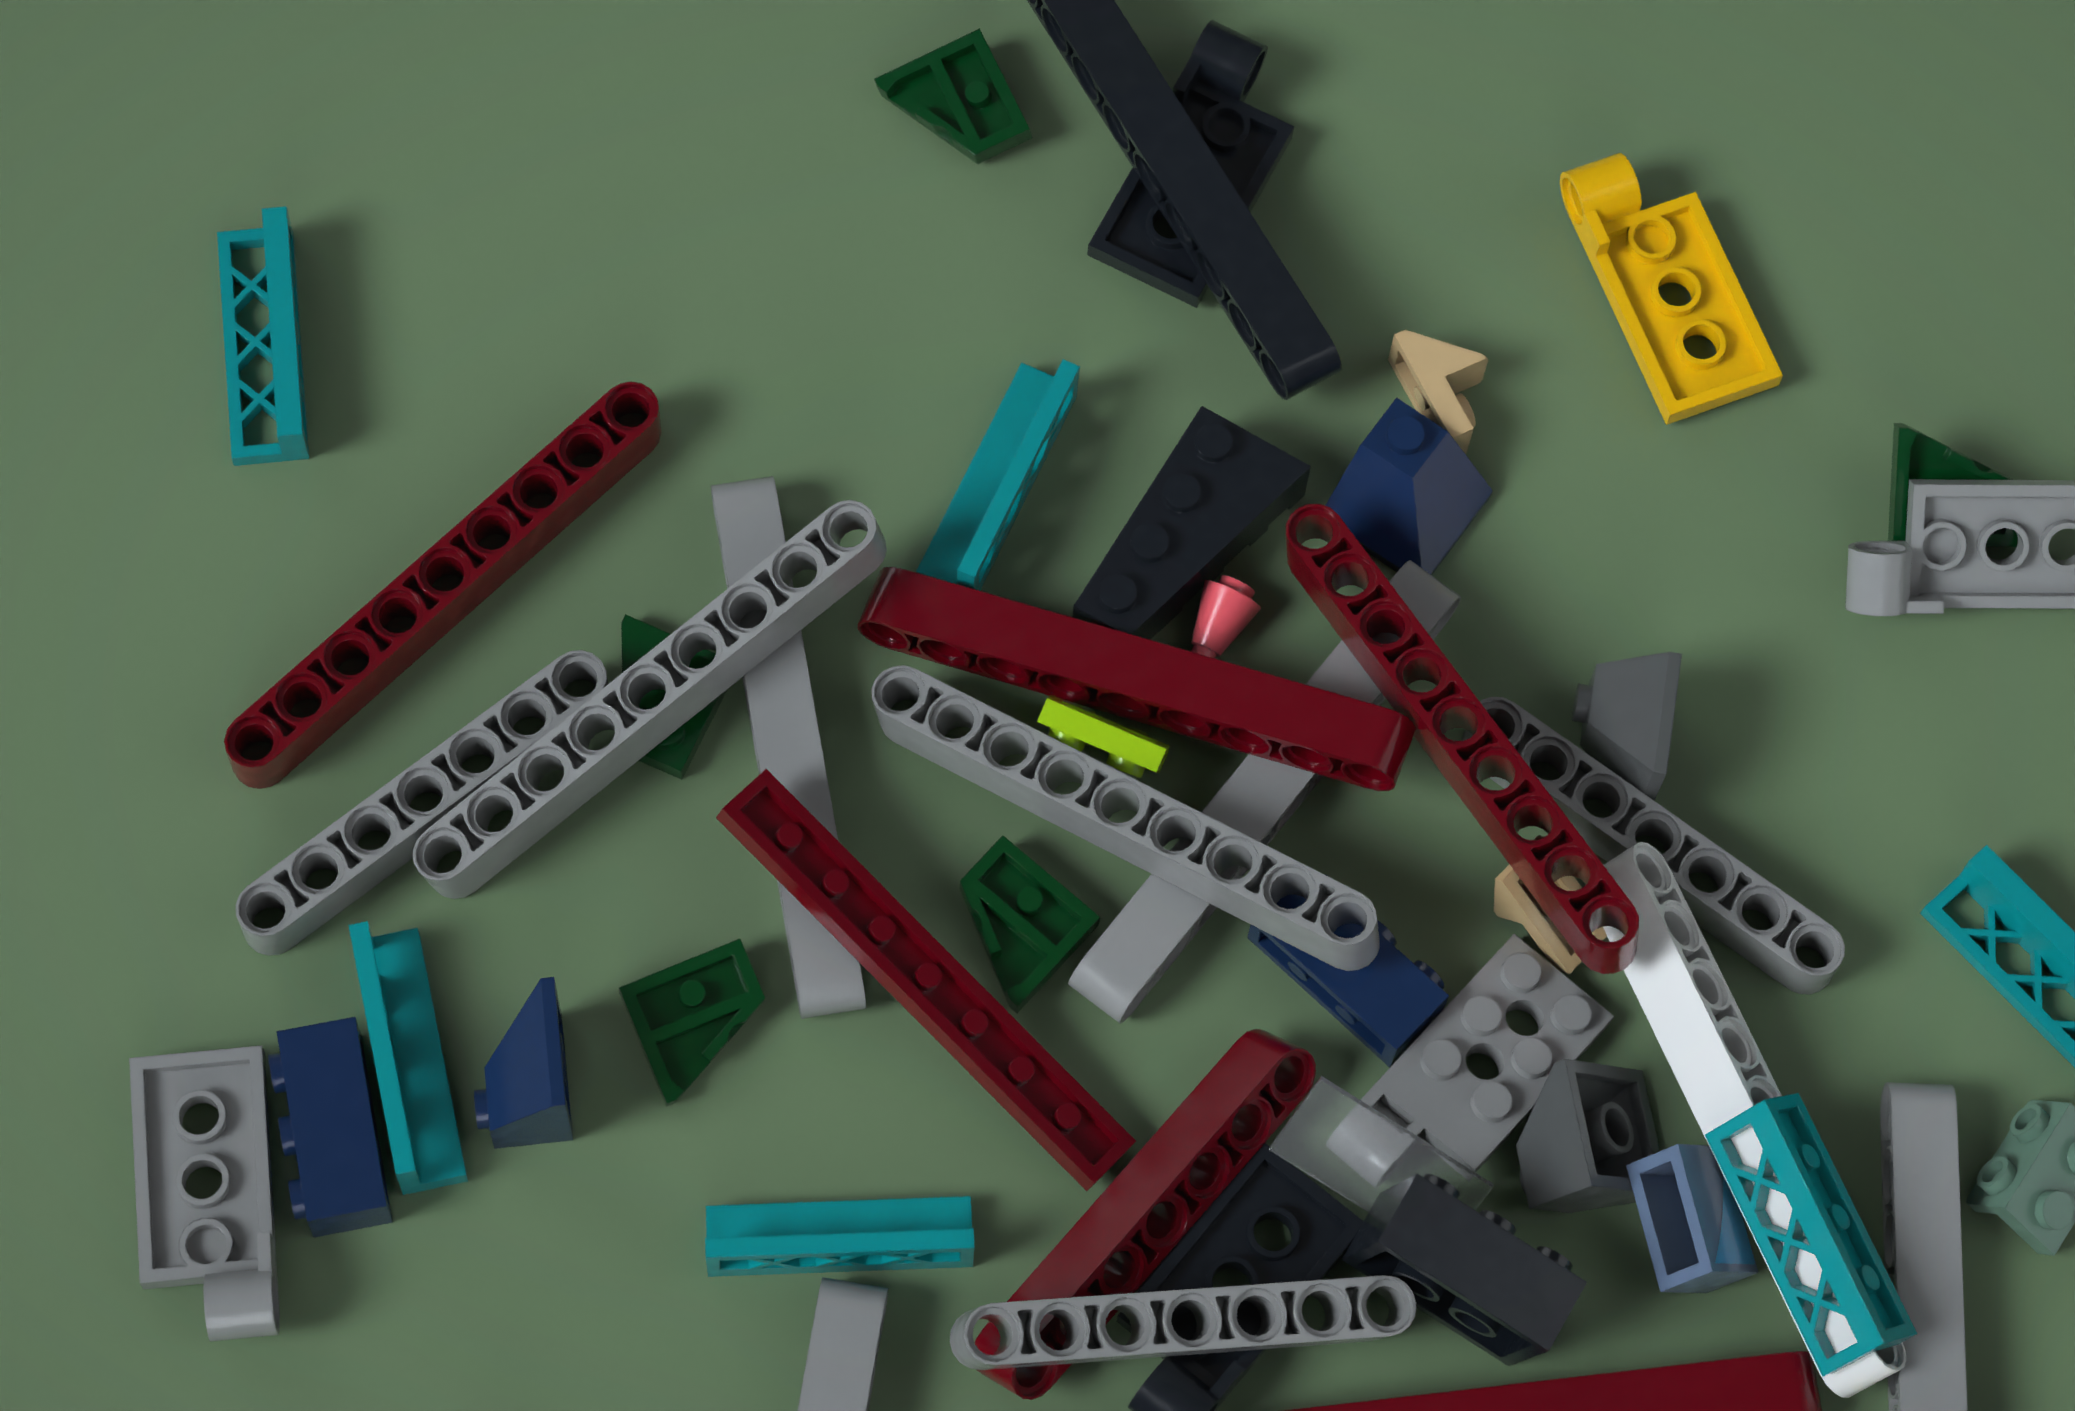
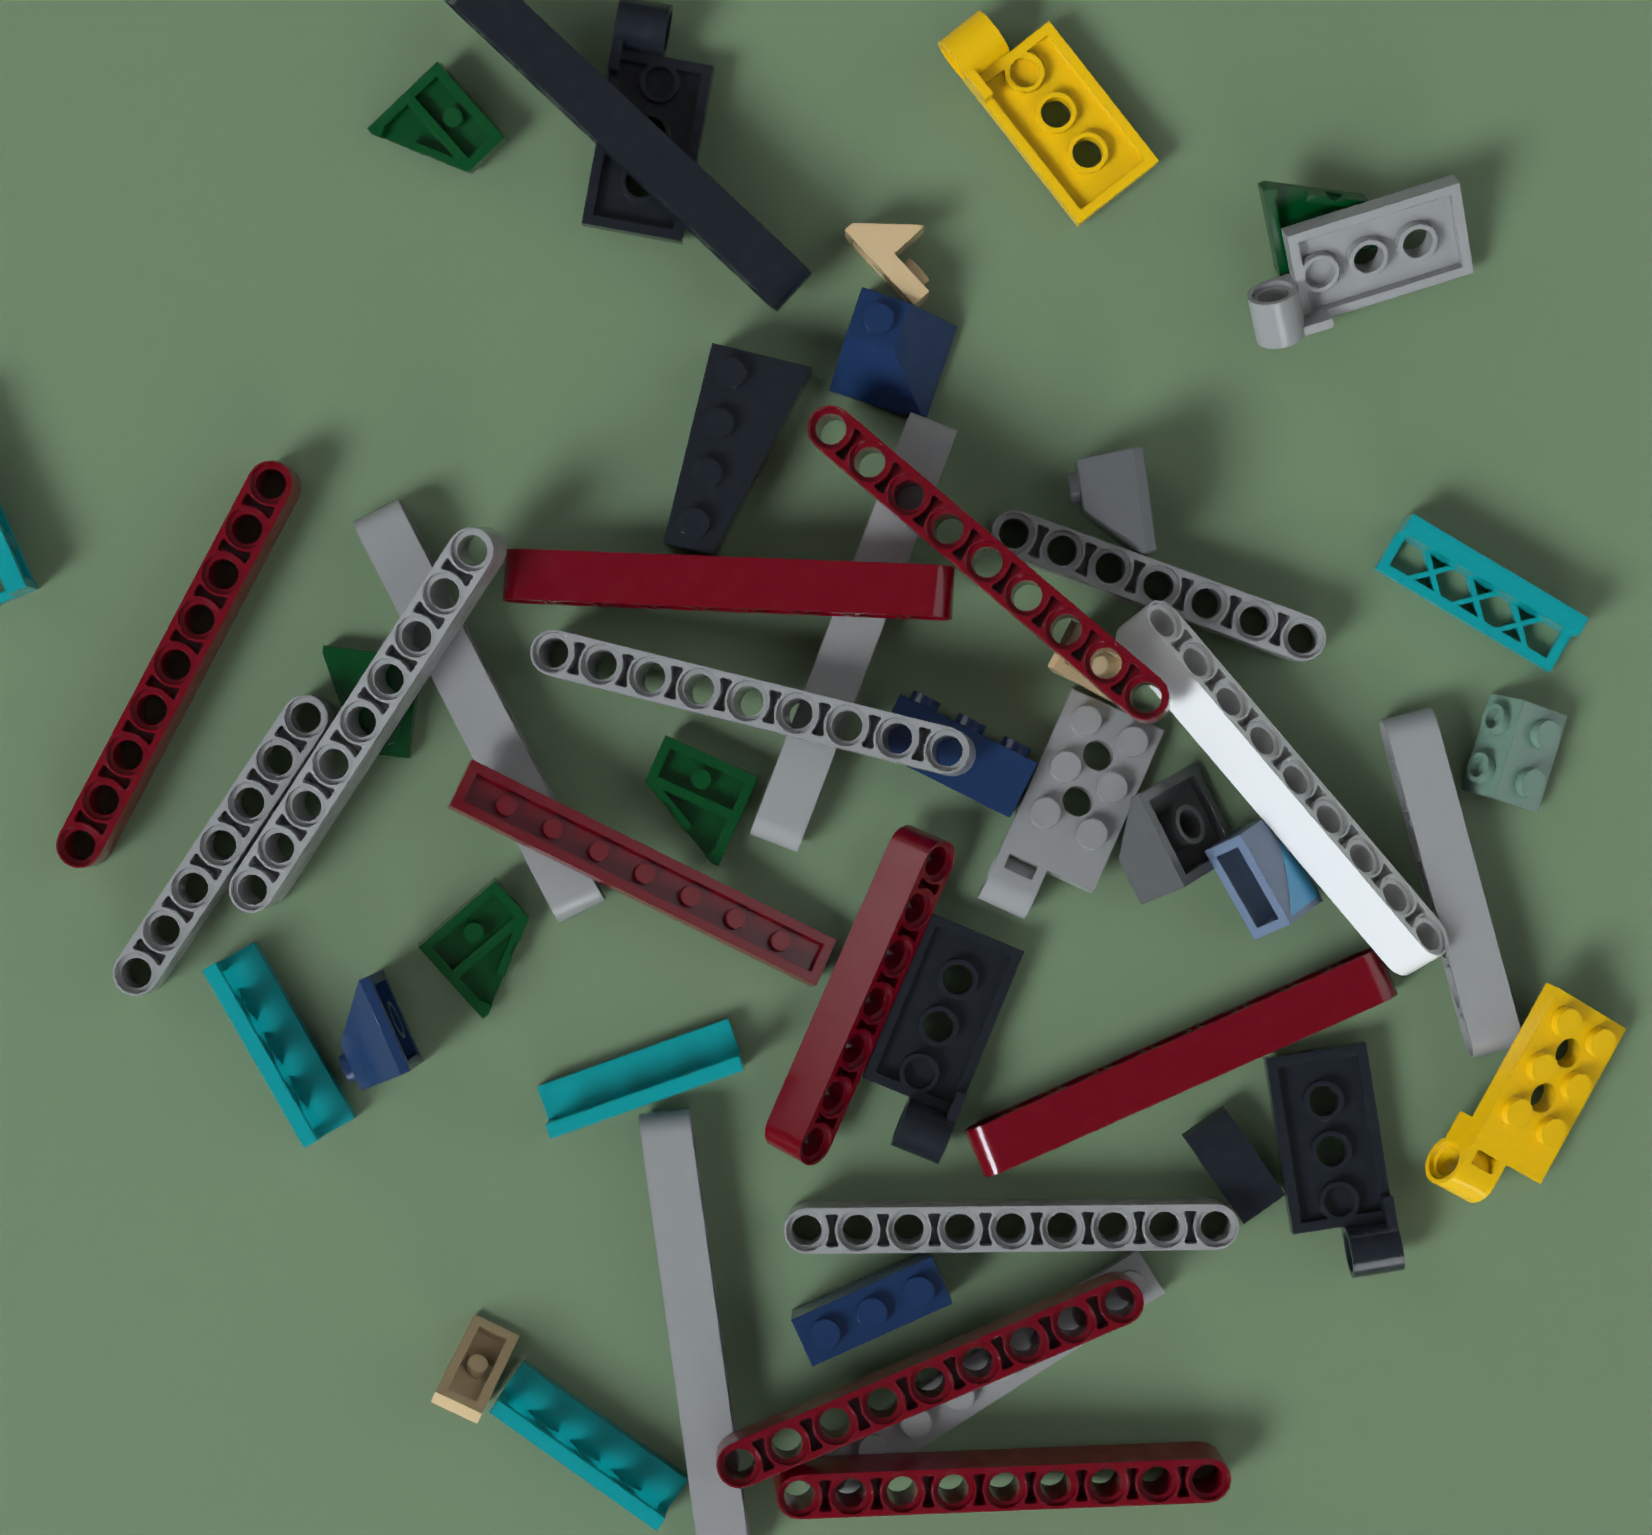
camera: 10 degrees left, 20 degrees up
light grey hinge [129,1046,280,1342] -> none
dark blue brick [268,1017,393,1238] -> none
teal fence [916,359,1080,591] -> none
light grey beam [949,1275,1416,1370] -> none
lime plate [1037,696,1170,778] -> none
coral cone [1191,575,1261,658] -> none
clear piece [1269,1076,1494,1213] -> none
black brick [1342,1173,1587,1366] -> none
teal fence [1705,1093,1917,1377] -> none

